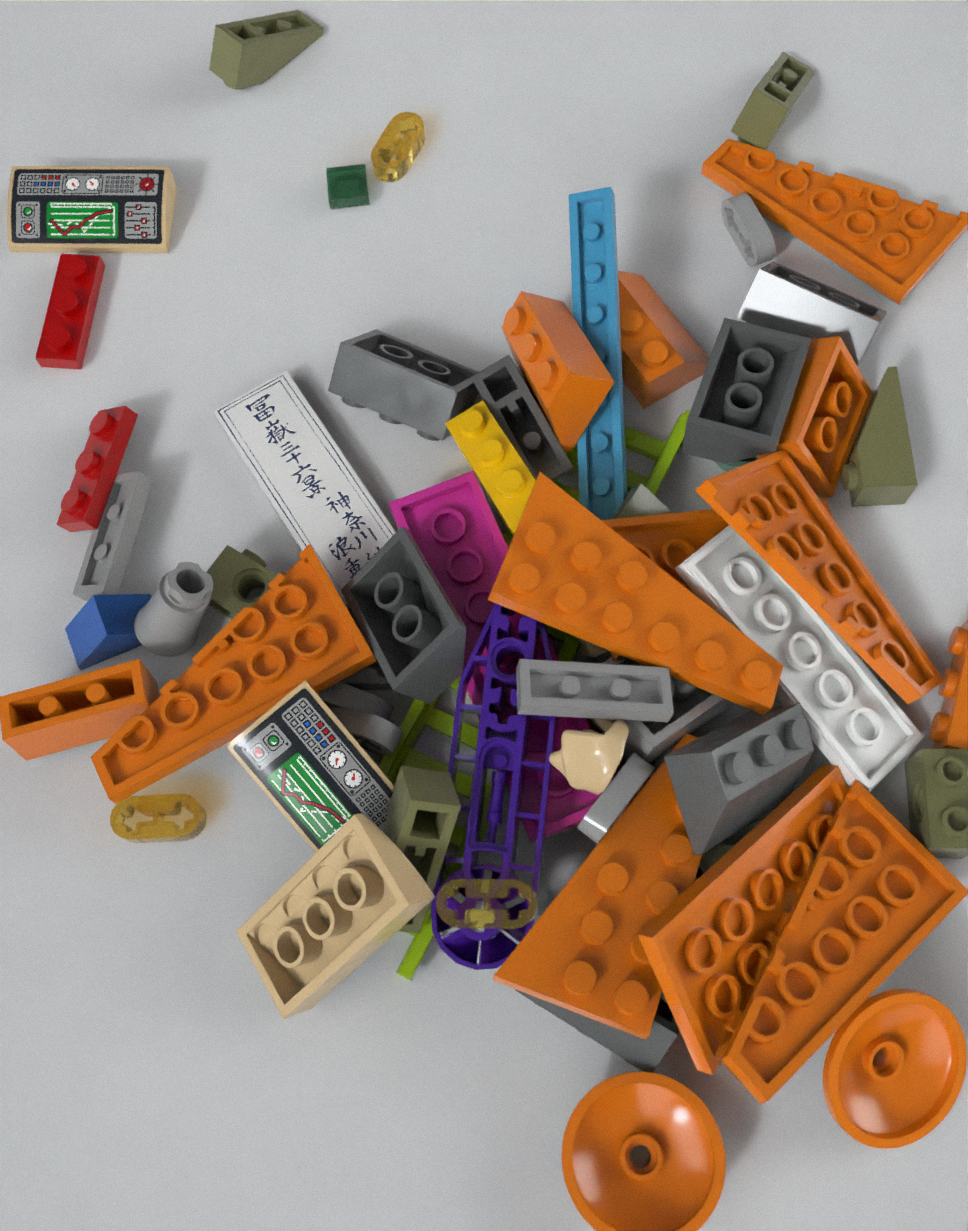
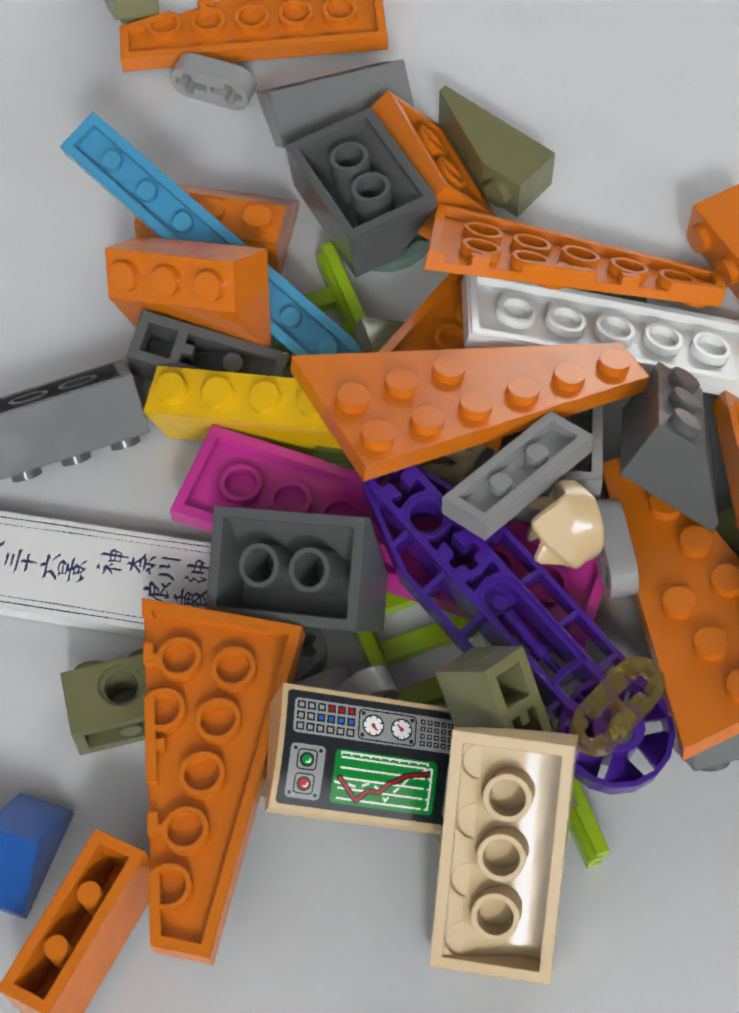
camera: 50 degrees left, 10 degrees down
clear yellow beam [110,794,207,843] -> none
light grey plant [134,562,213,657] -> none

